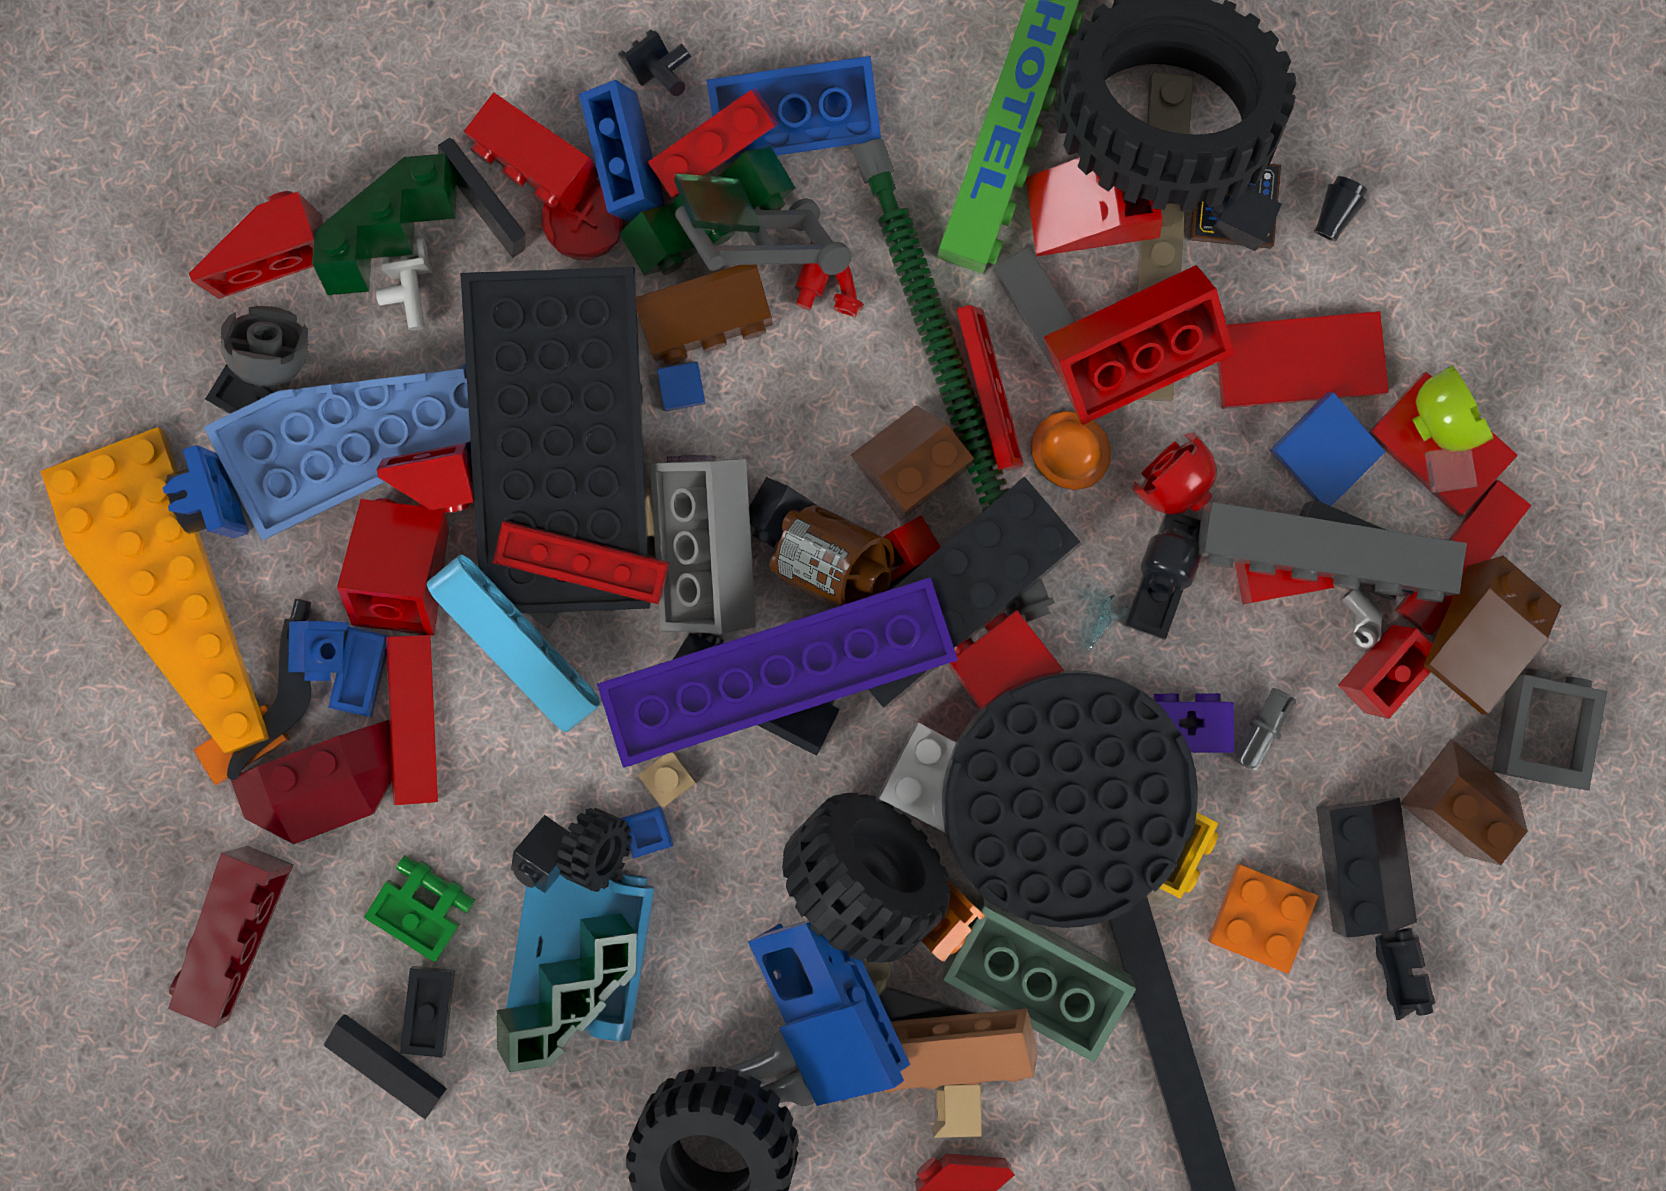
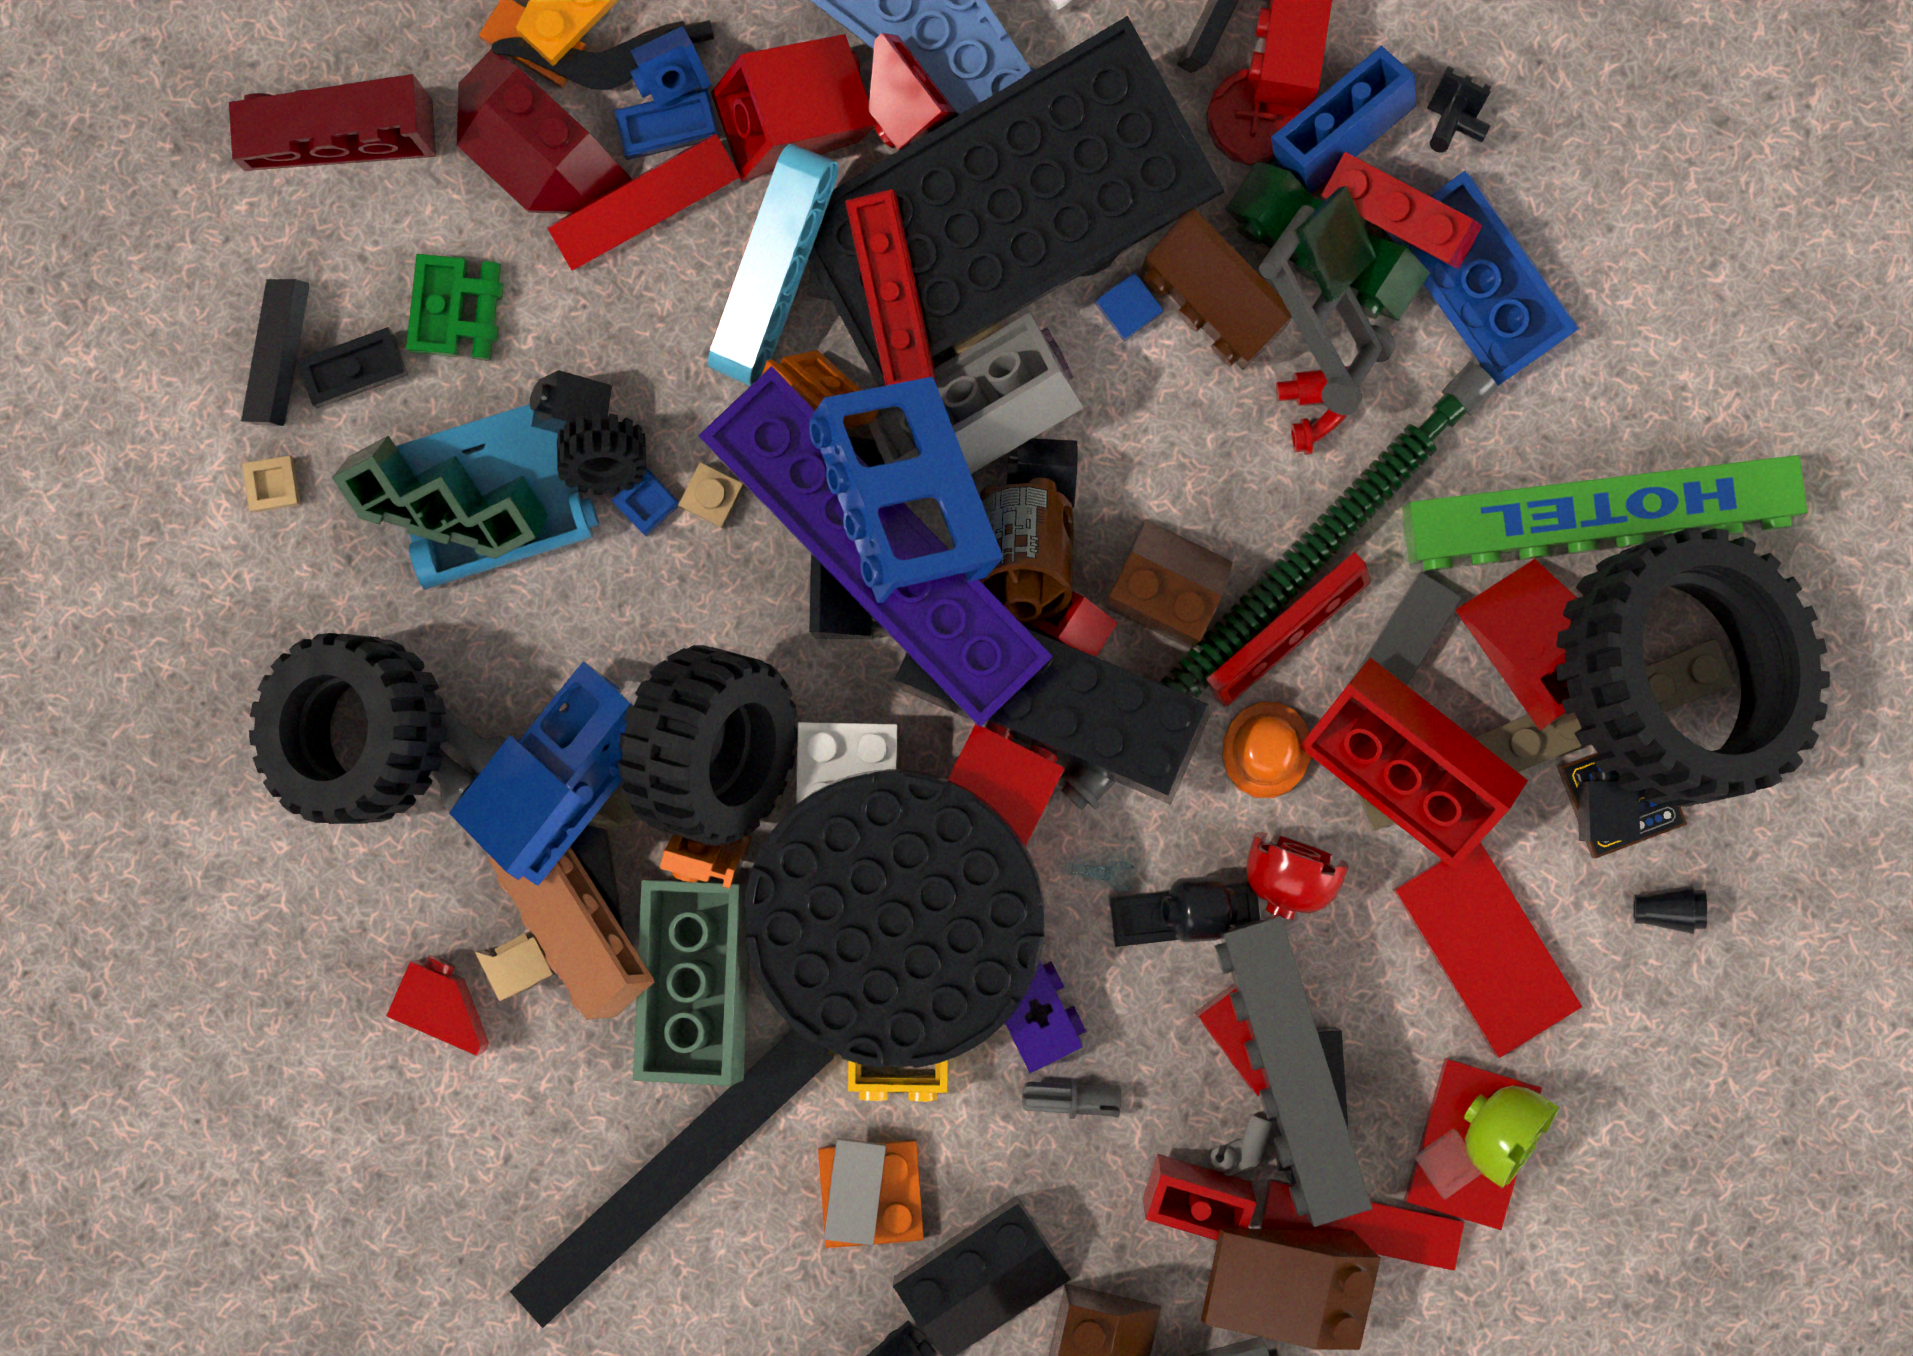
camera: 75 degrees right, 0 degrees up
blue tile [1270,392,1385,506] -> none
none -> tan tile [242,455,301,513]
none -> orange plate [762,350,879,429]
none -> blue window [809,376,1003,603]
none -> light grey tile [824,1138,886,1246]

